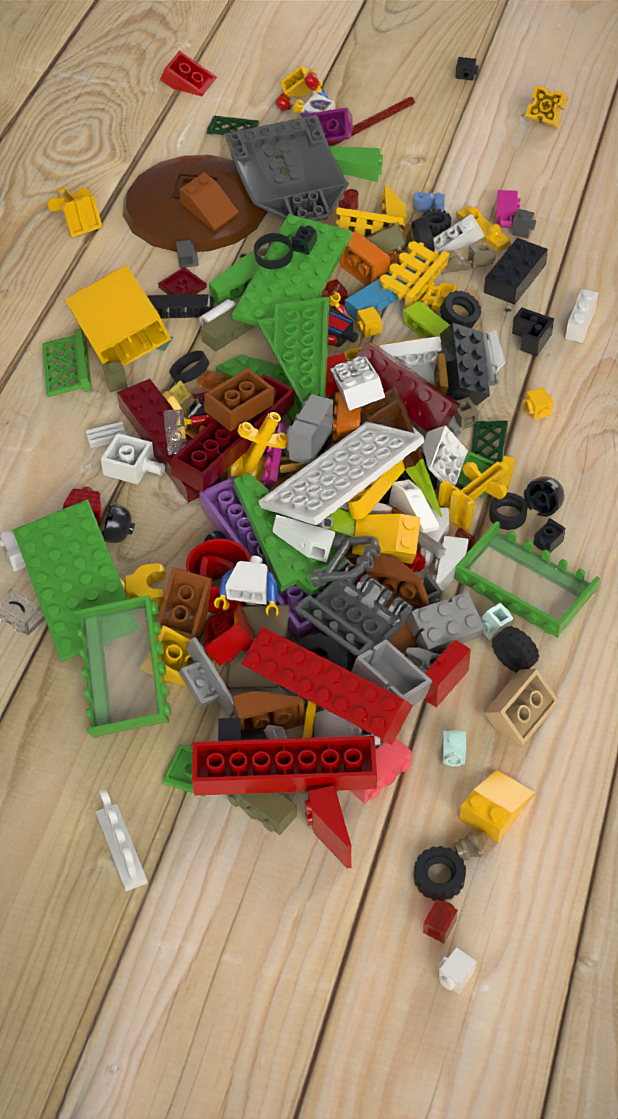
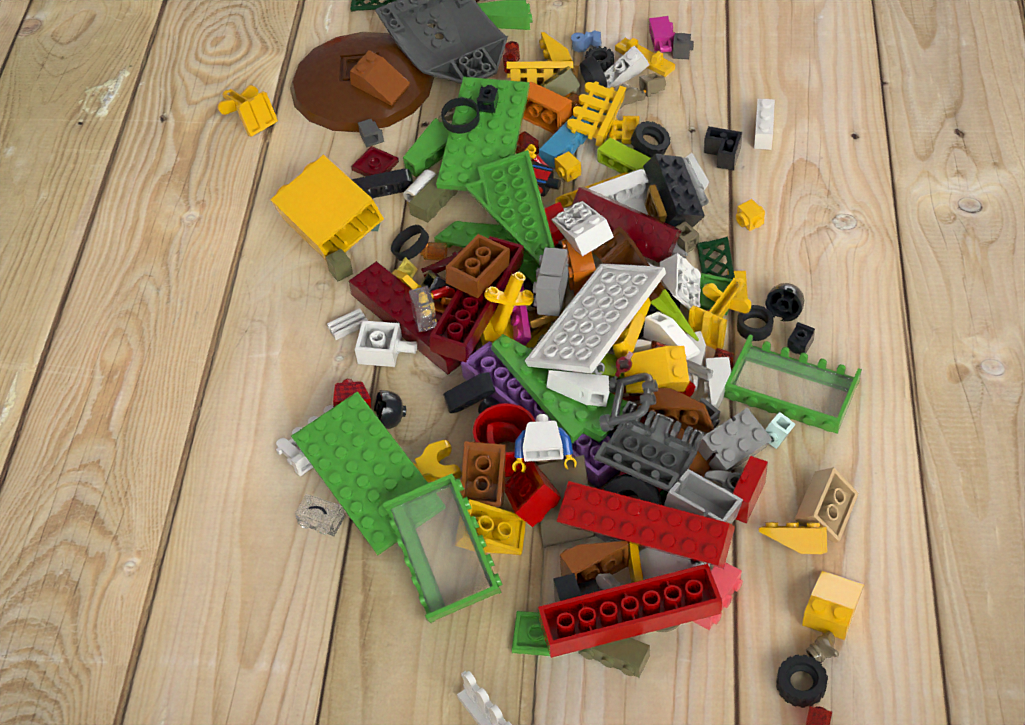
camera: 10 degrees left, 0 degrees up
bright green fence [42,328,92,397] -> none
light grey bracket [179,637,234,717] -> none
red slope [304,785,351,869] -> none
light aqua brick [442,730,466,767] -> none
black brick [484,238,548,305] -> none
black tyre [492,626,539,673] -> none
none -> black beam [443,372,496,414]
none -> dark red piece [615,351,633,377]
none -> yellow slope [759,522,827,554]

